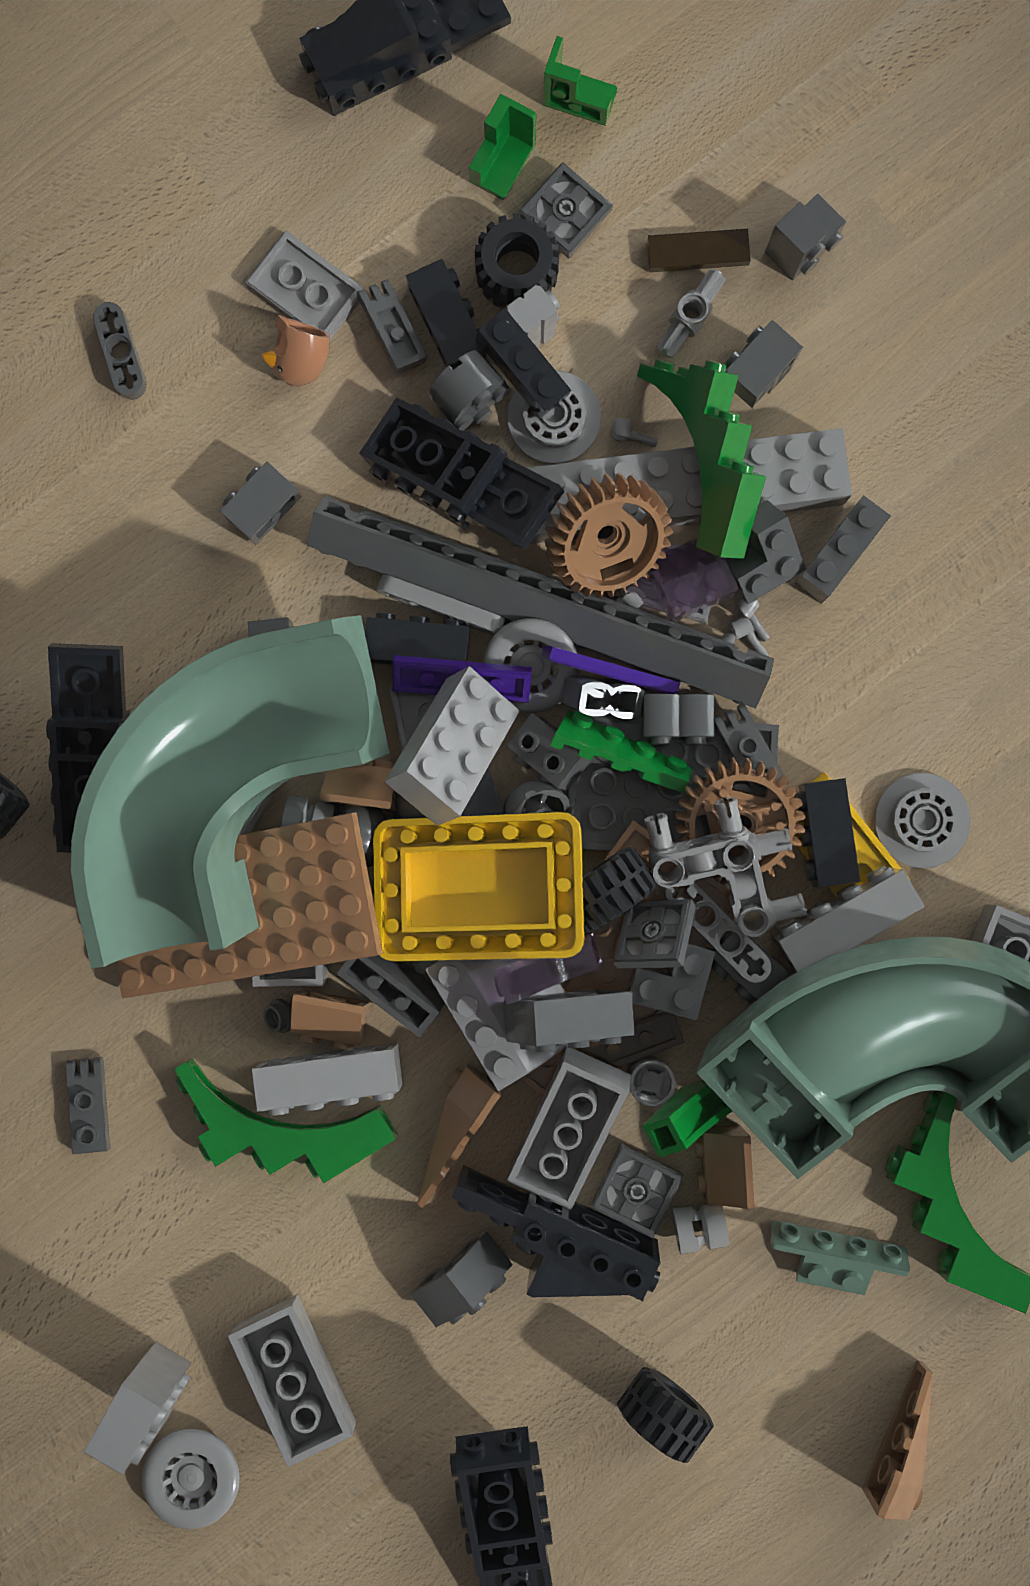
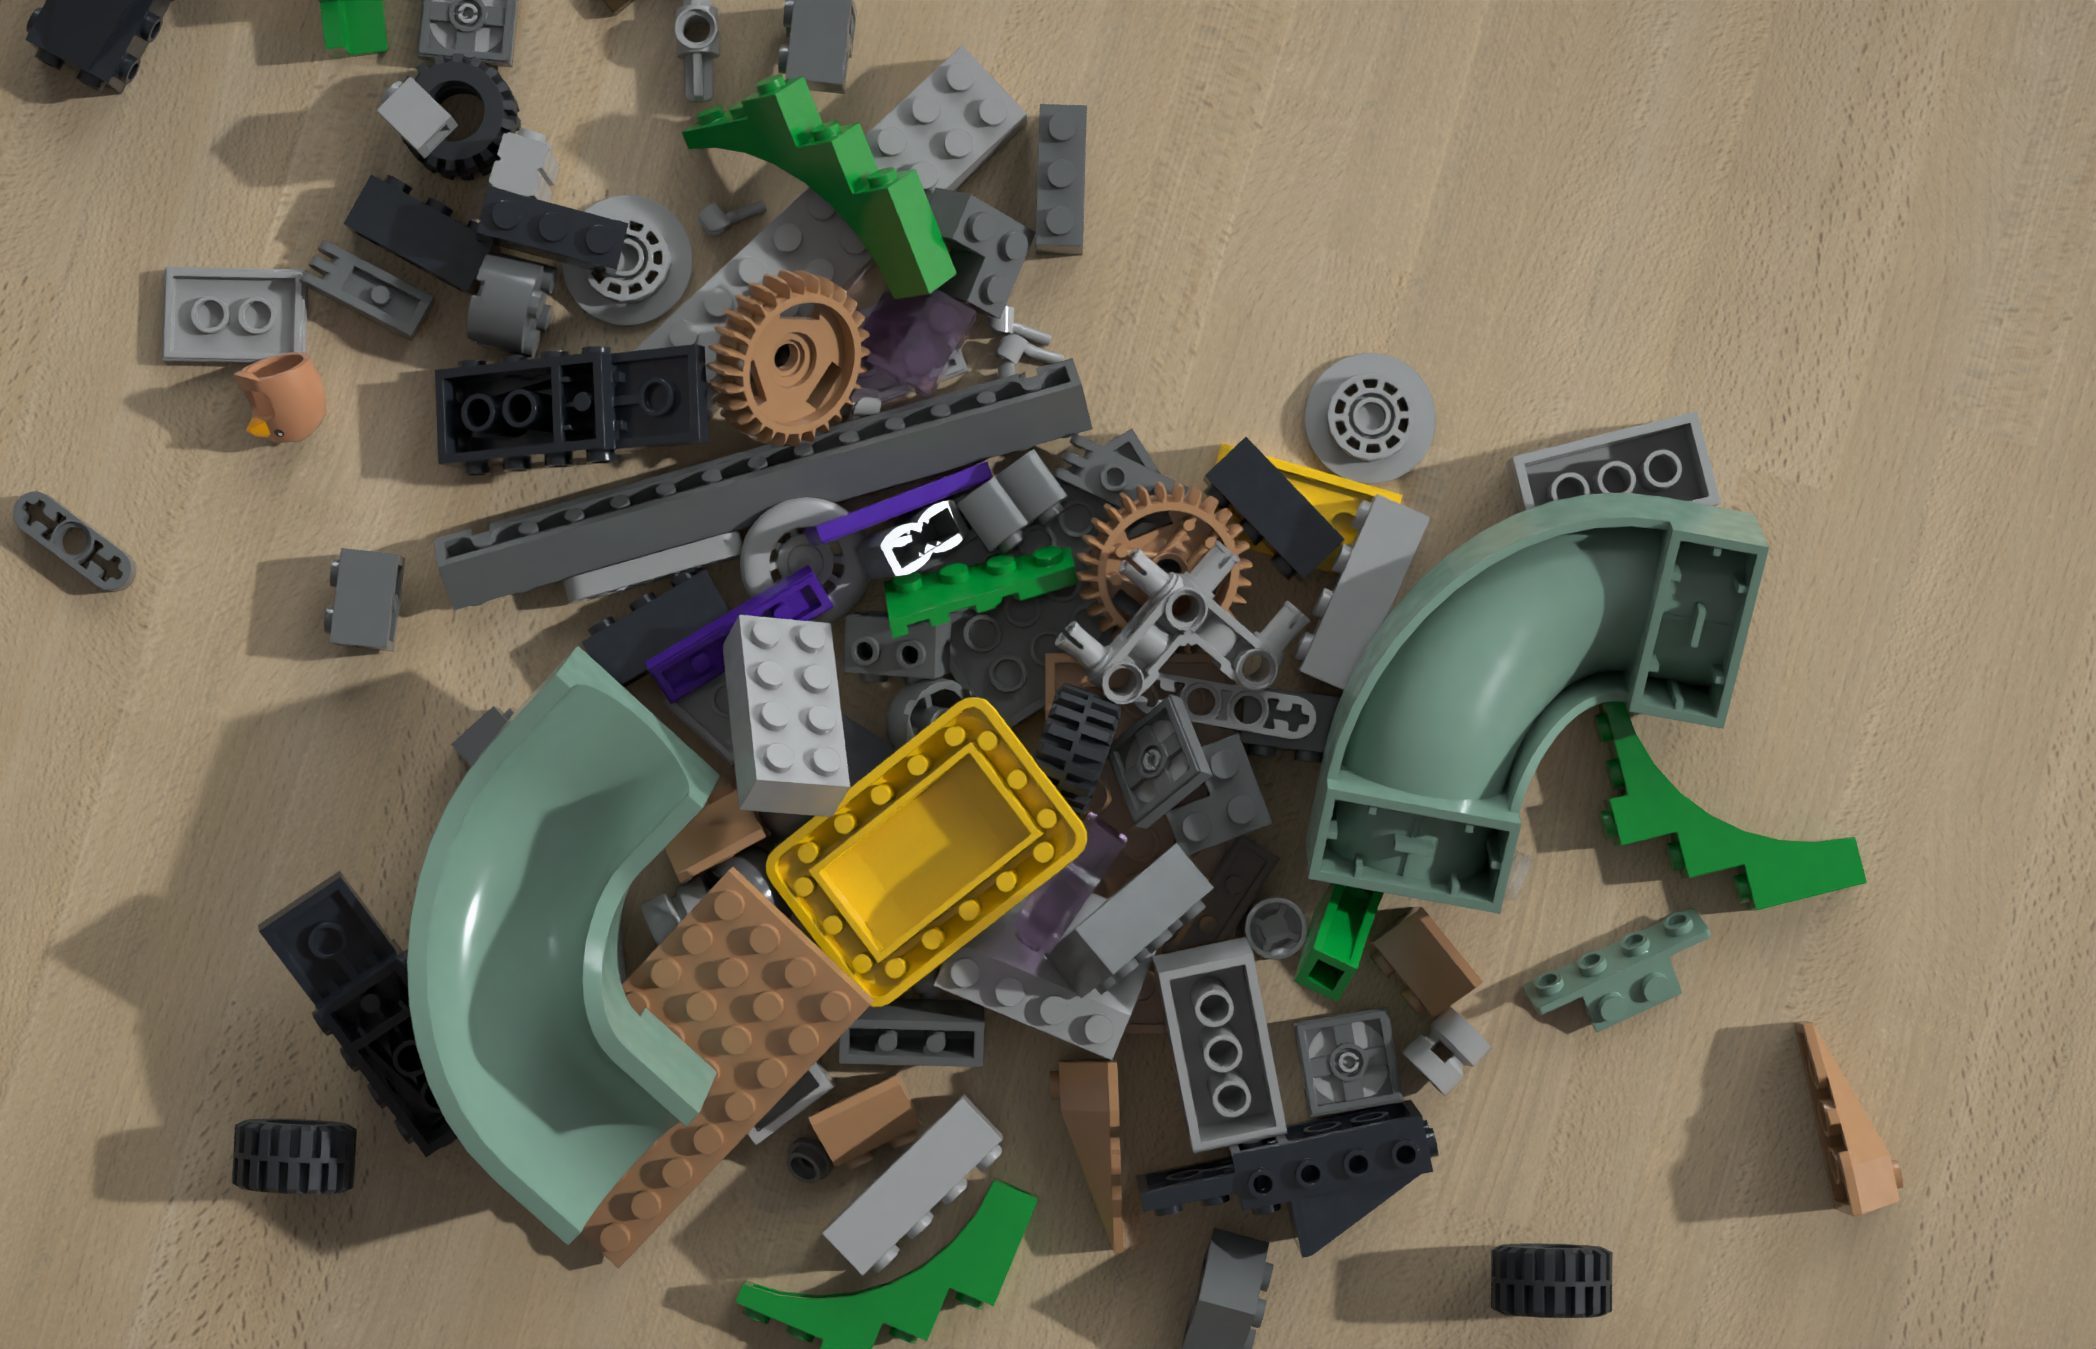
camera: 40 degrees left, 0 degrees up
none -> light grey brick [377,76,458,159]

